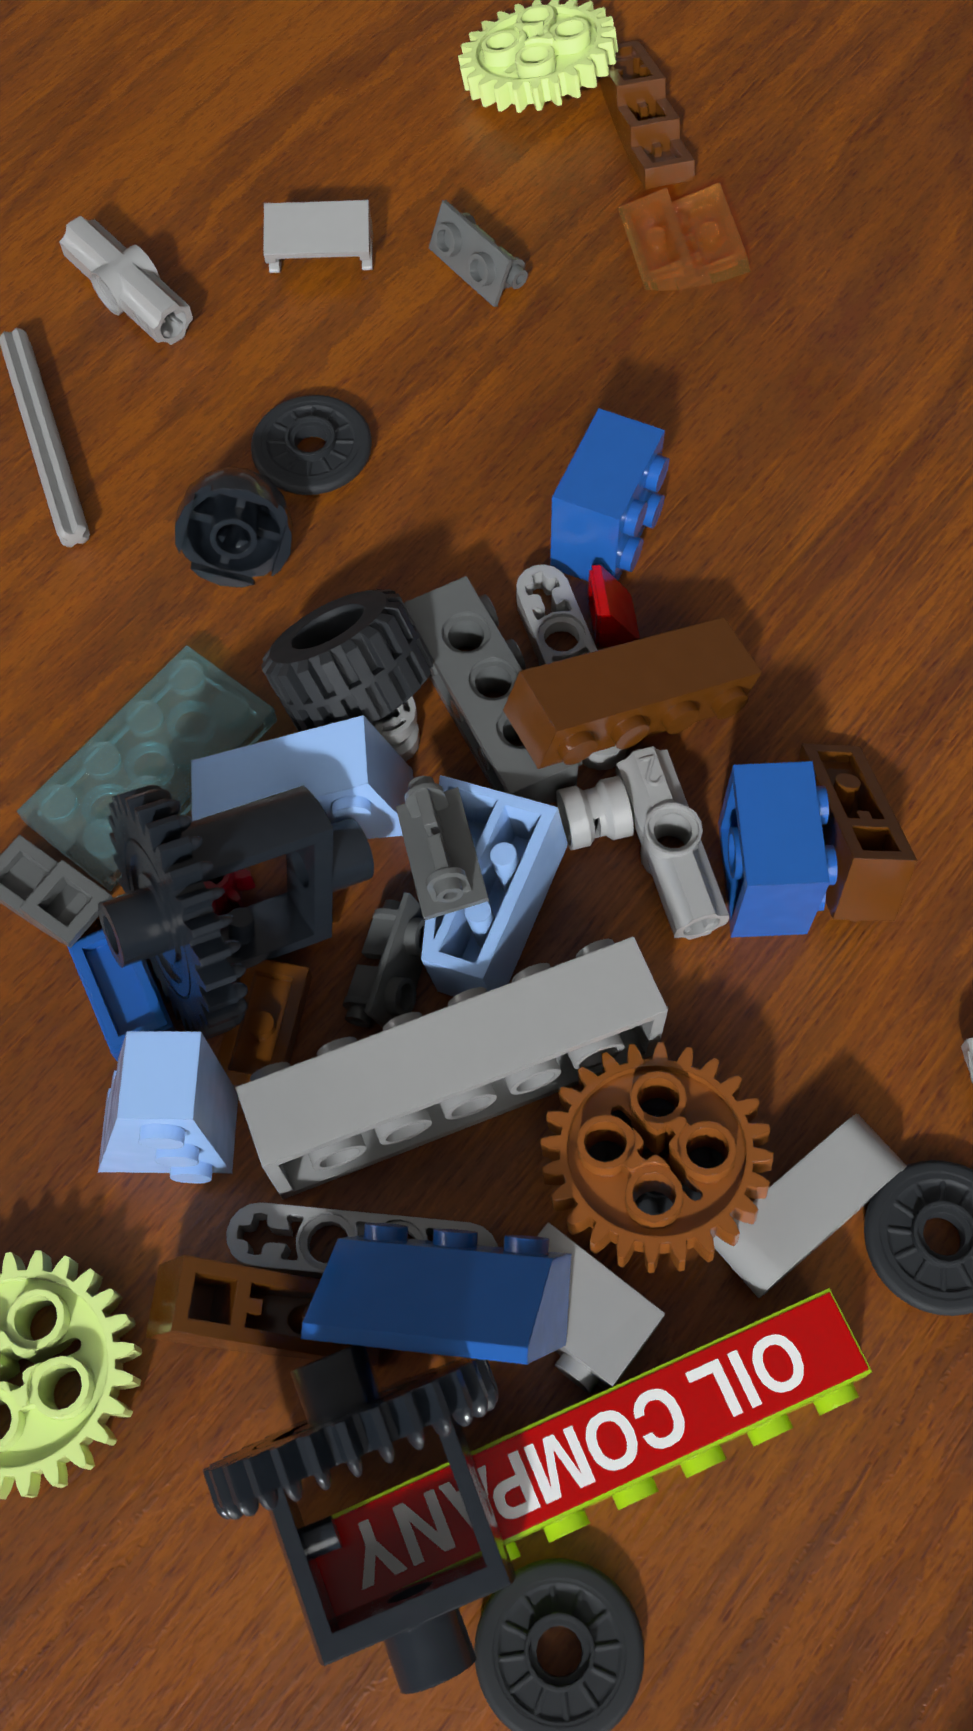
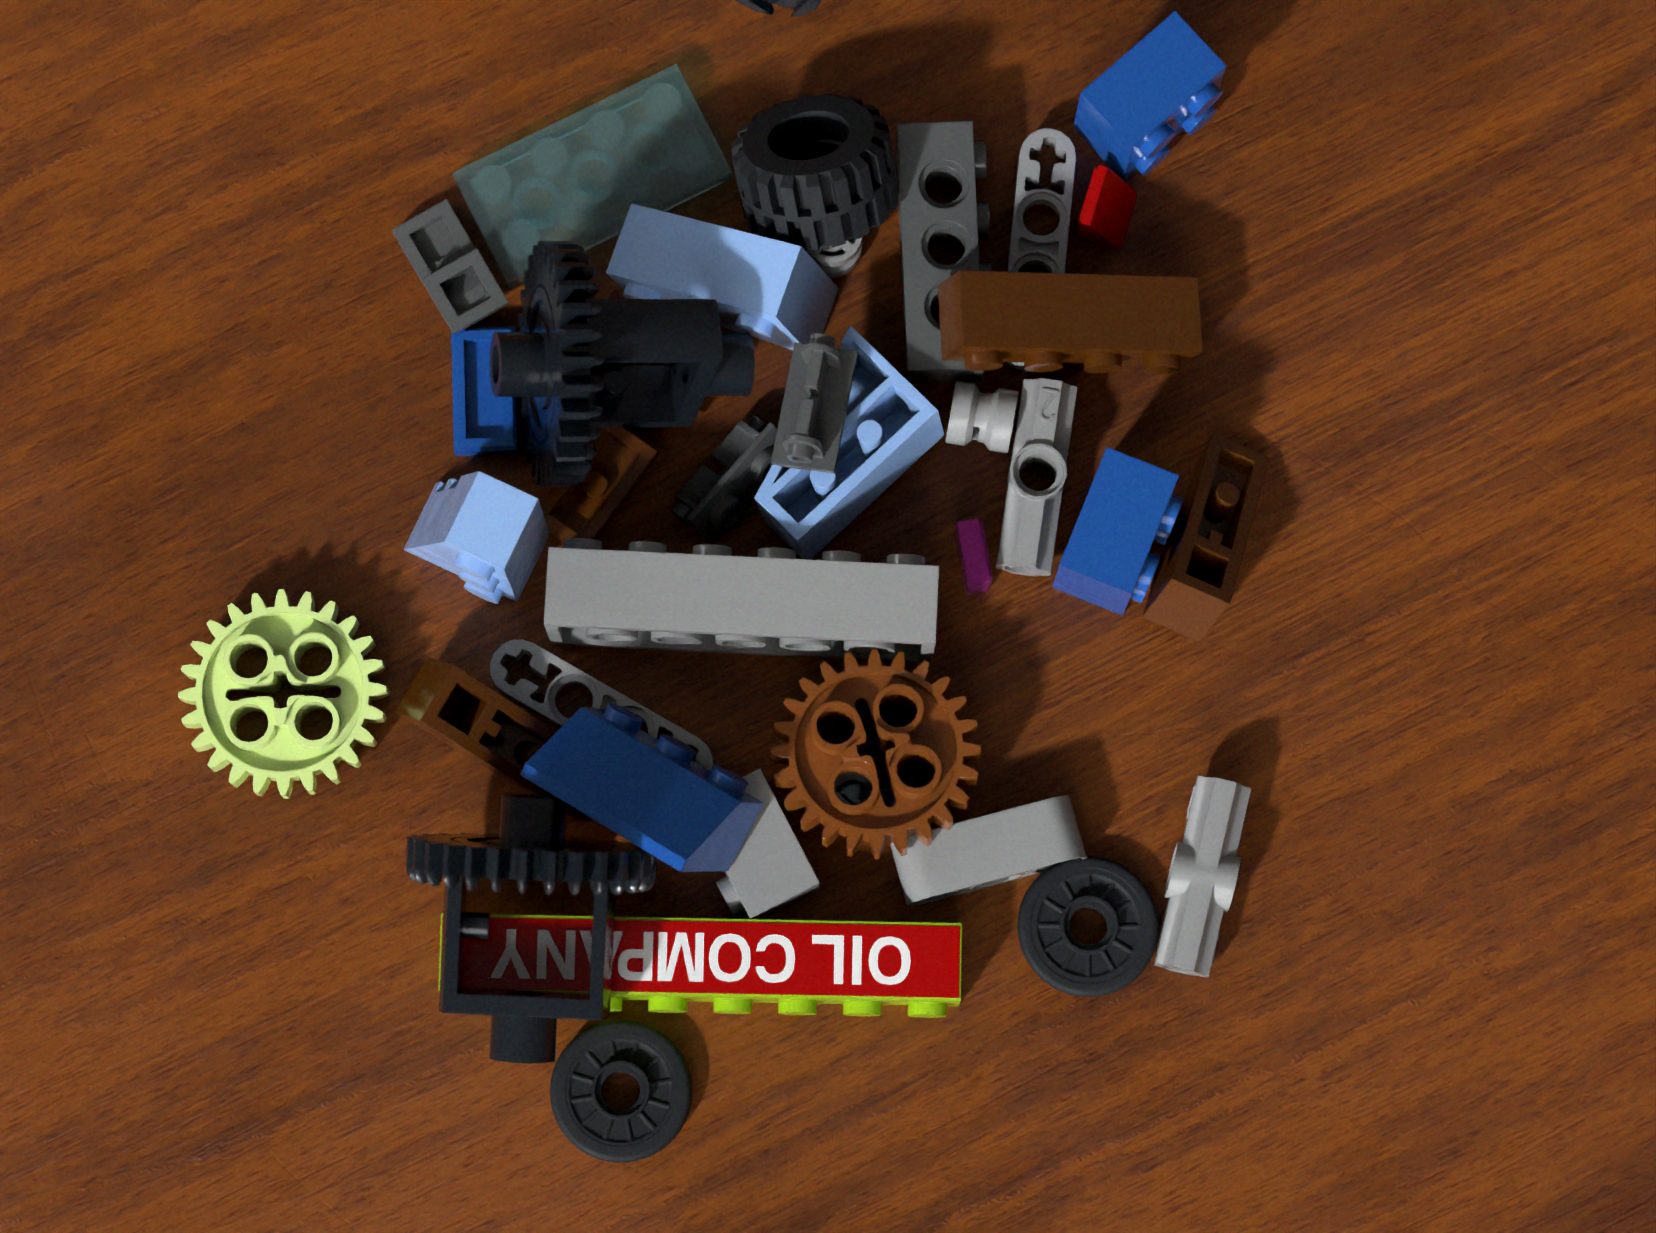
camera: 20 degrees right, 15 degrees up
none -> magenta tile [954,518,993,595]

